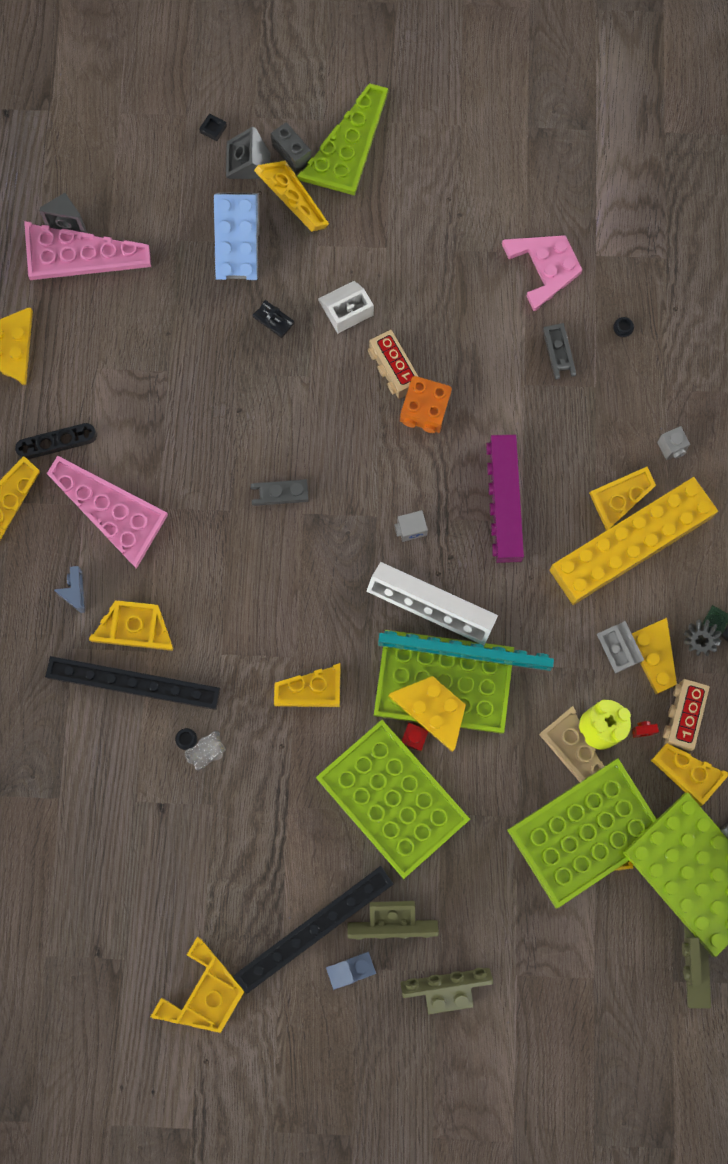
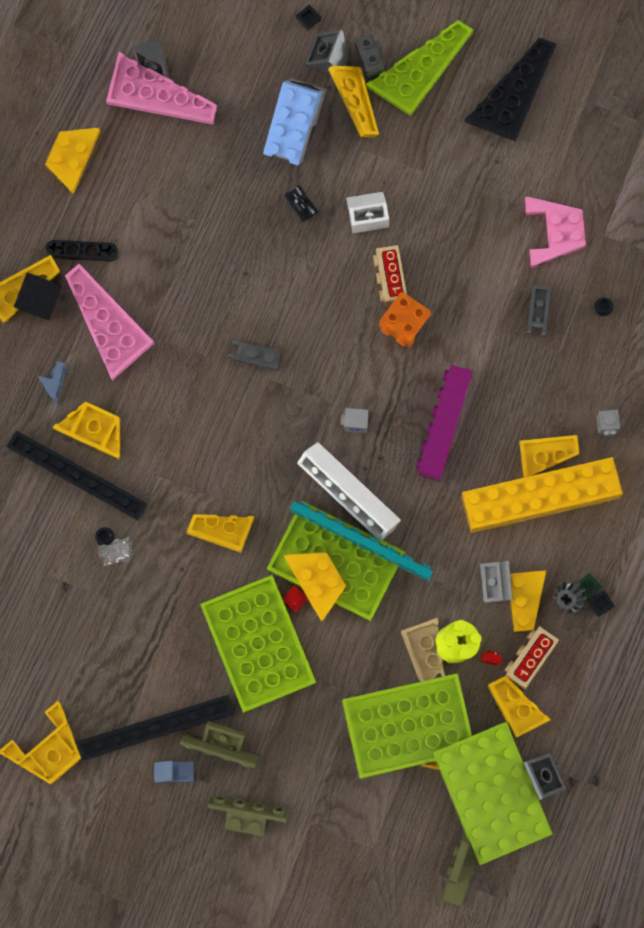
camera: 25 degrees right, 0 degrees up
none -> black slope [14,272,62,321]
none -> black wing [465,38,556,142]

